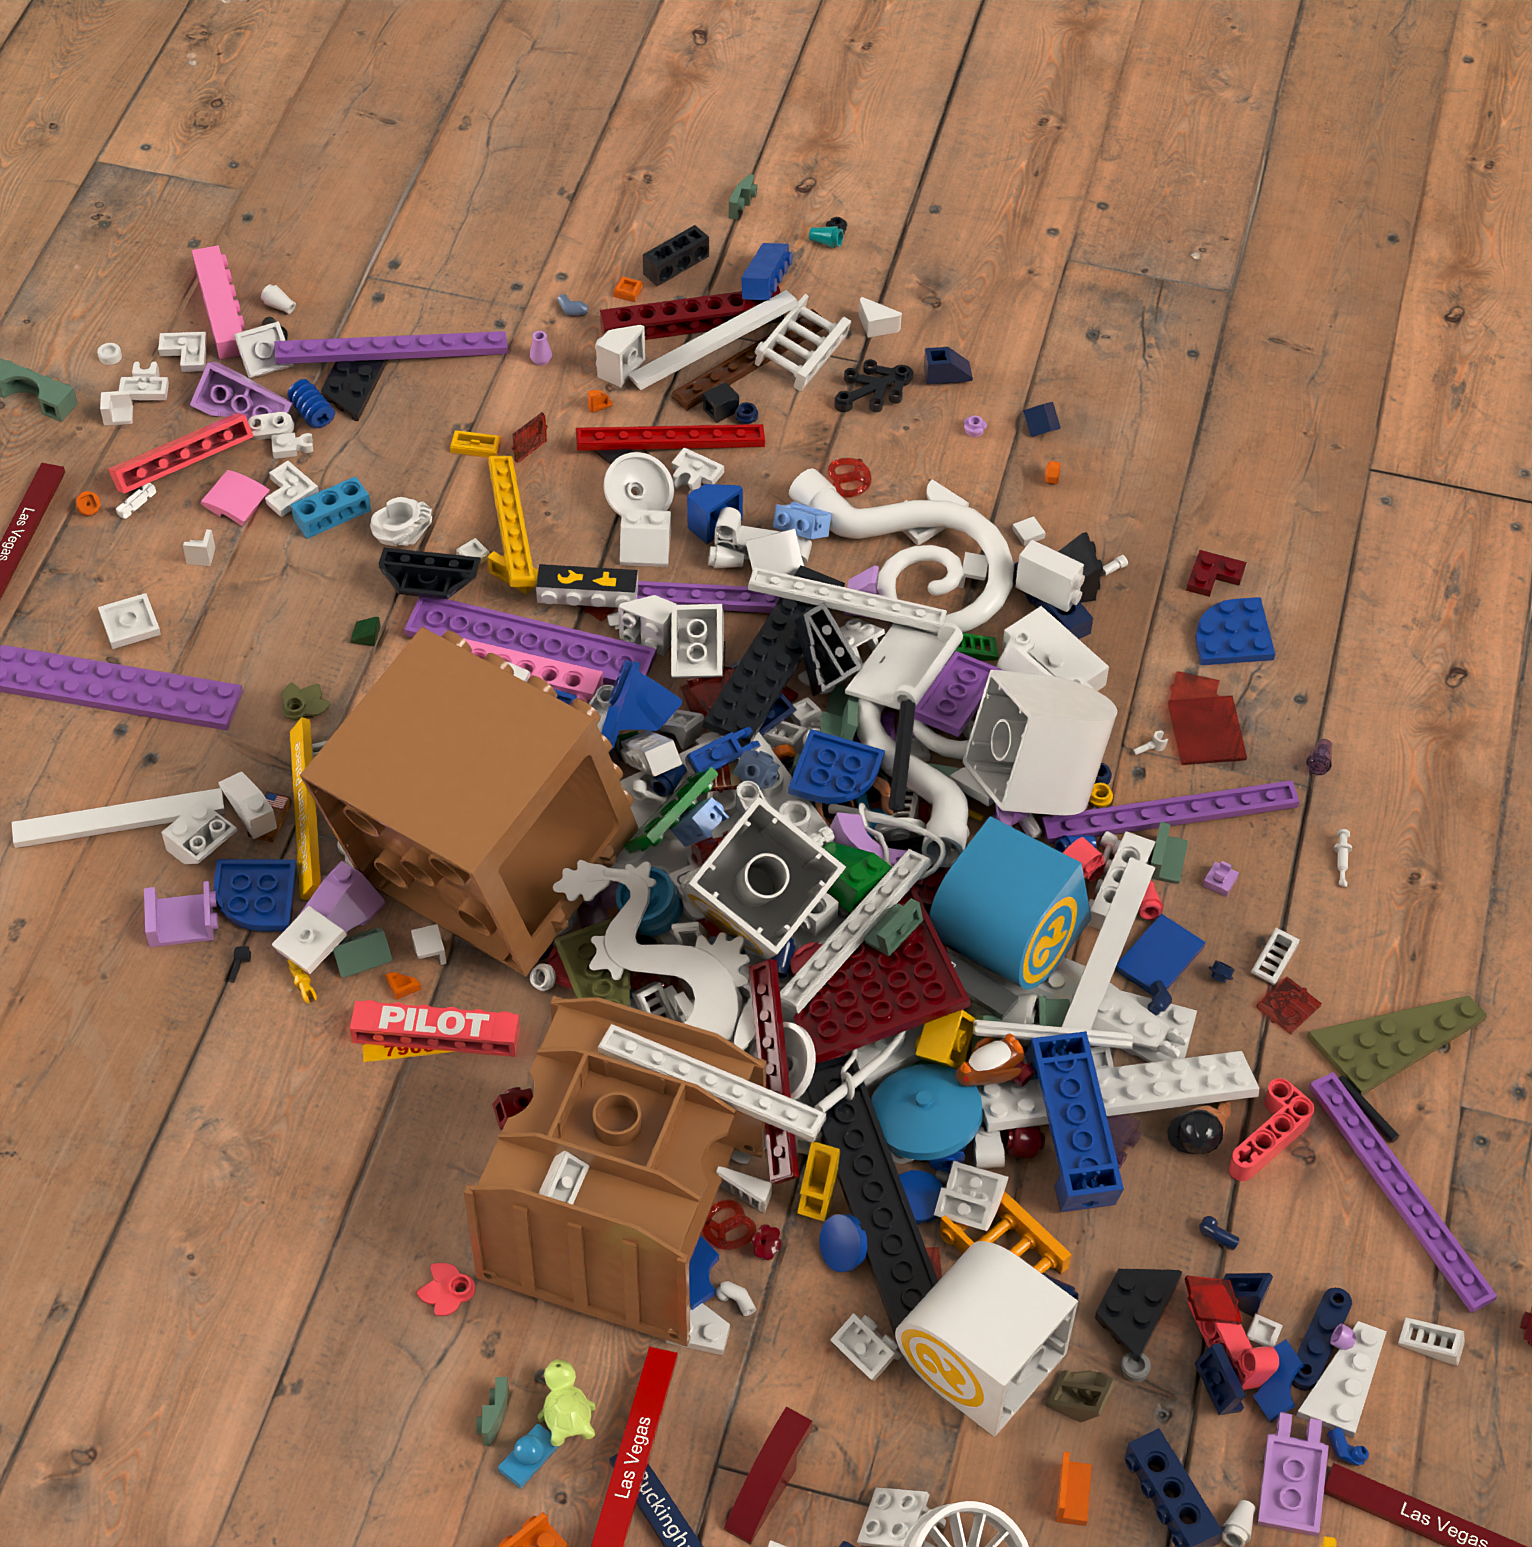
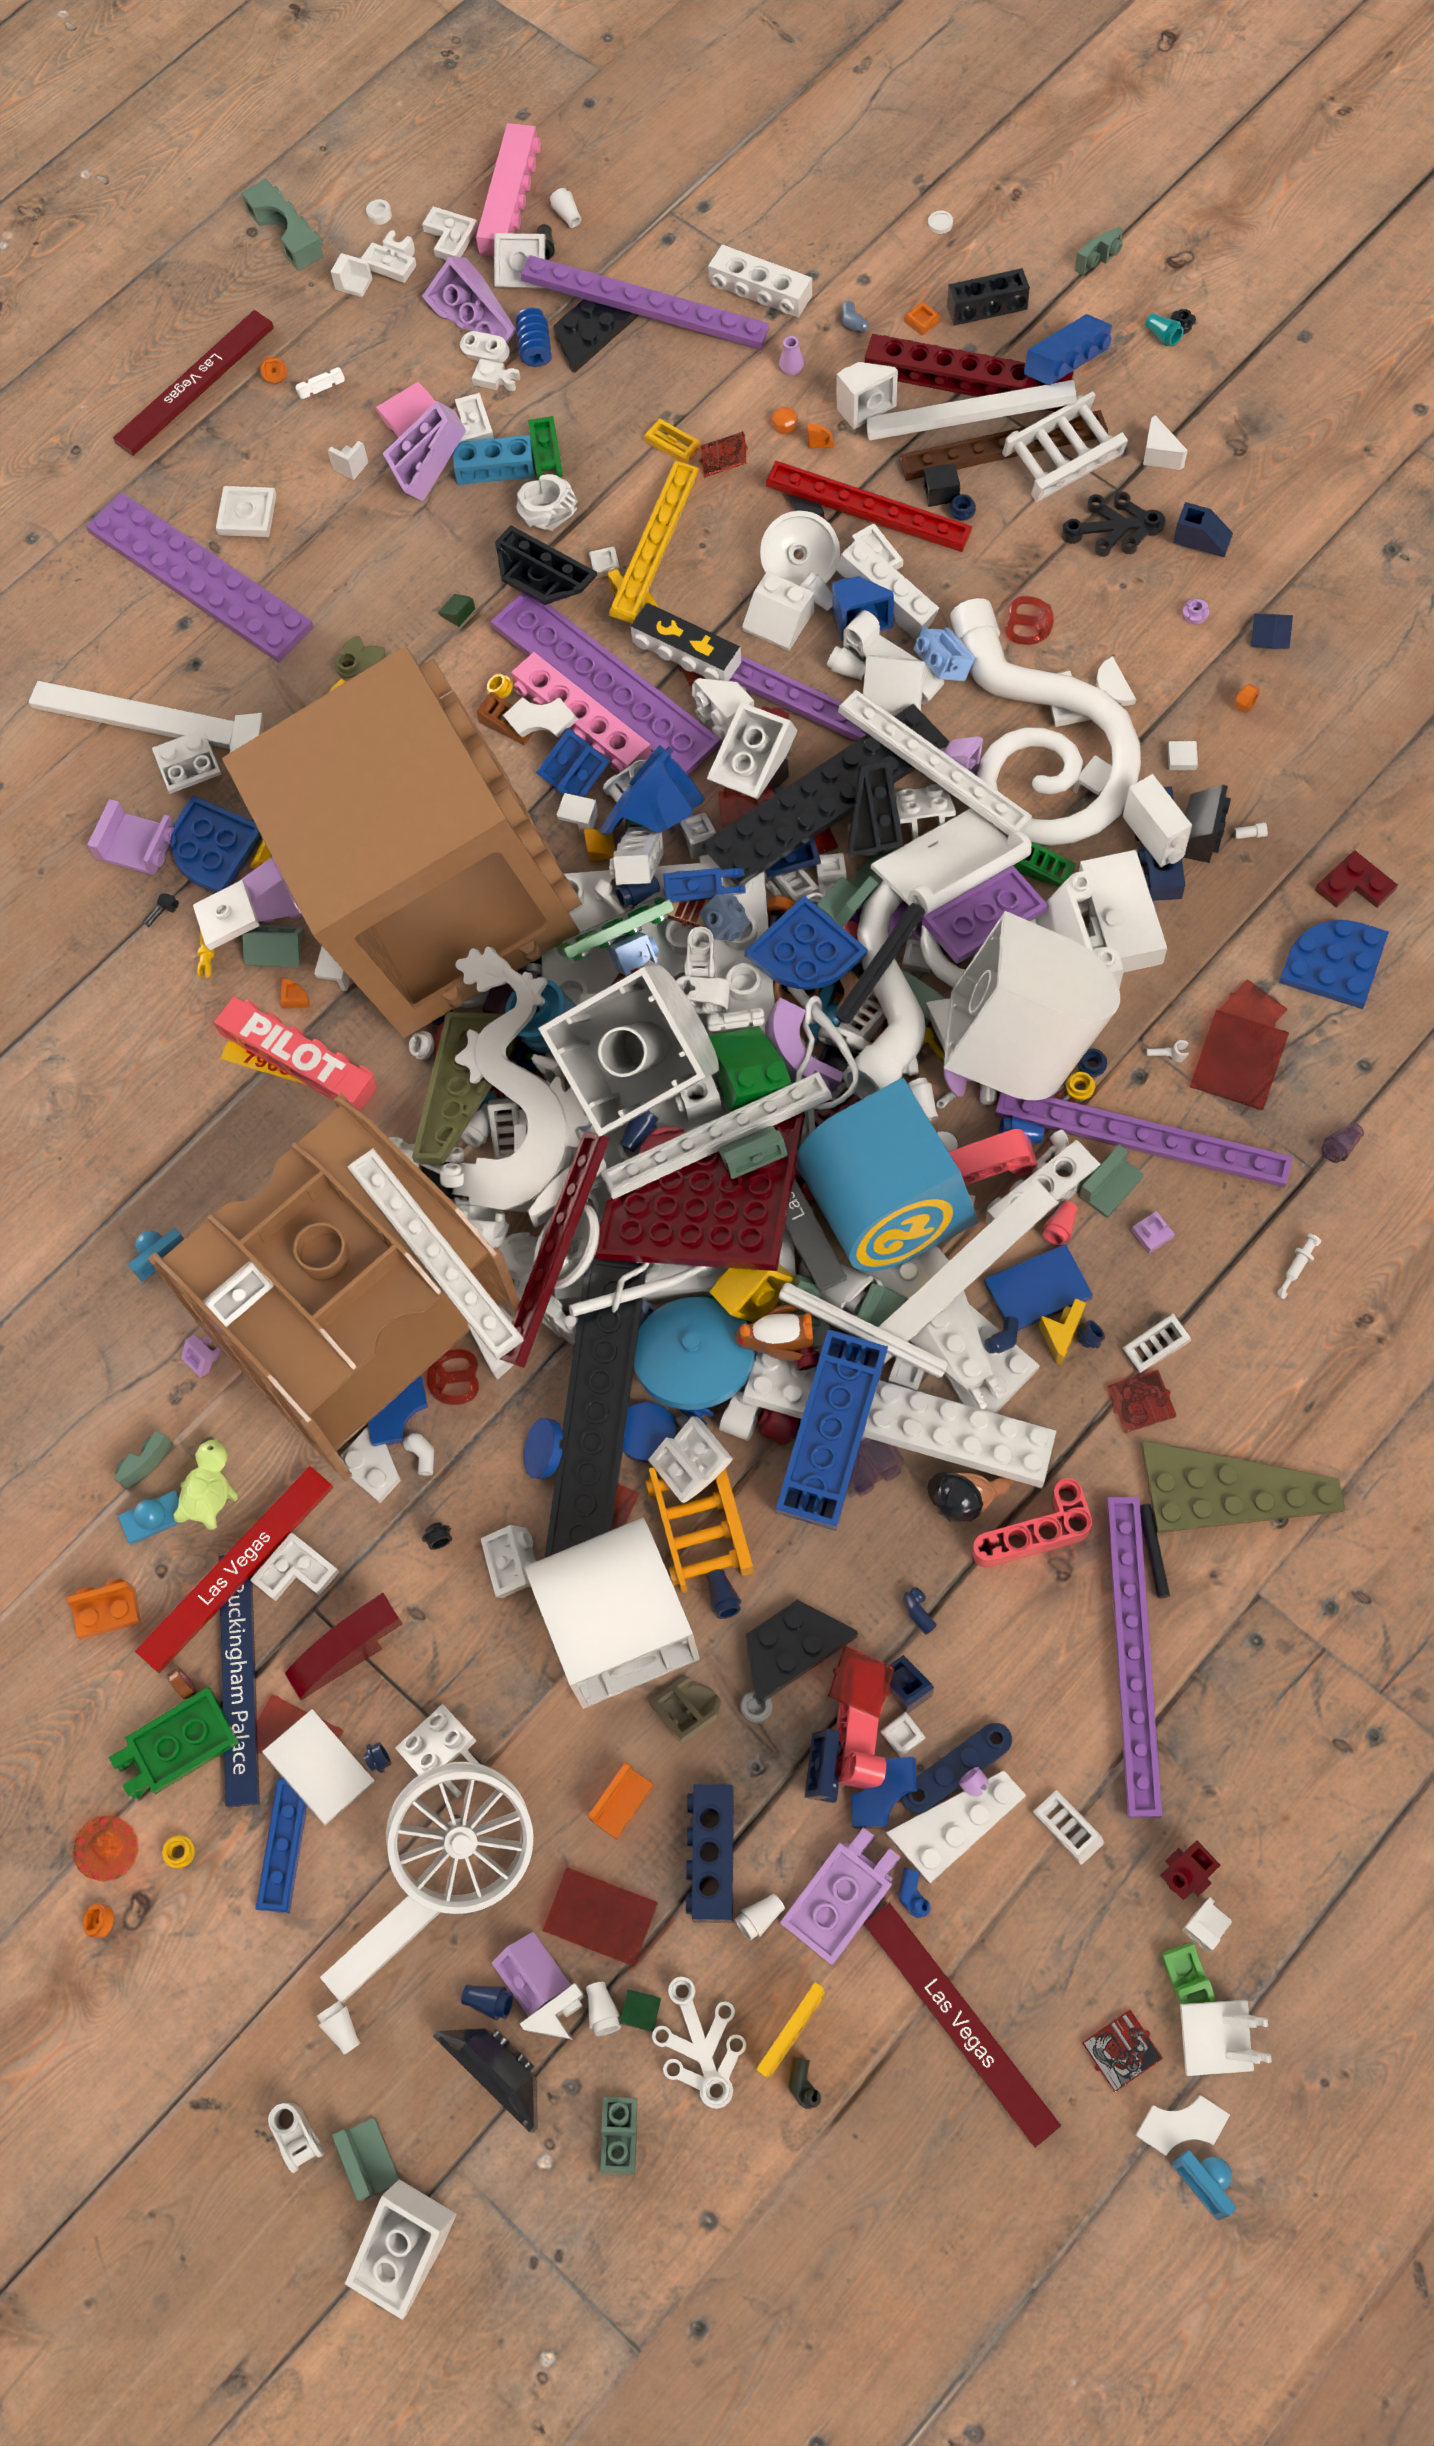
camera: 35 degrees right, 15 degrees up
coral brick [108,413,254,493] -> none
coral plate [417,1263,475,1316] -> none
dark red plant [752,1224,782,1260] -> none
yellow slope [797,1141,840,1222] -> none
none -> dark azure tile [128,1228,184,1282]
none -> lavender tile [181,1335,221,1378]
none -> white plate [250,1532,339,1601]
none -> lavender wedge [383,401,466,502]
none -> black plate [422,1522,452,1550]
none -> green hinge [528,416,563,480]
none -> white brick [708,245,812,317]
none -> orange tile [772,406,798,434]
none -> white cone [799,571,832,611]
none -> white arch [836,537,939,640]
none -> white piece [928,211,953,234]
none -> yellow slope [1039,1298,1087,1365]

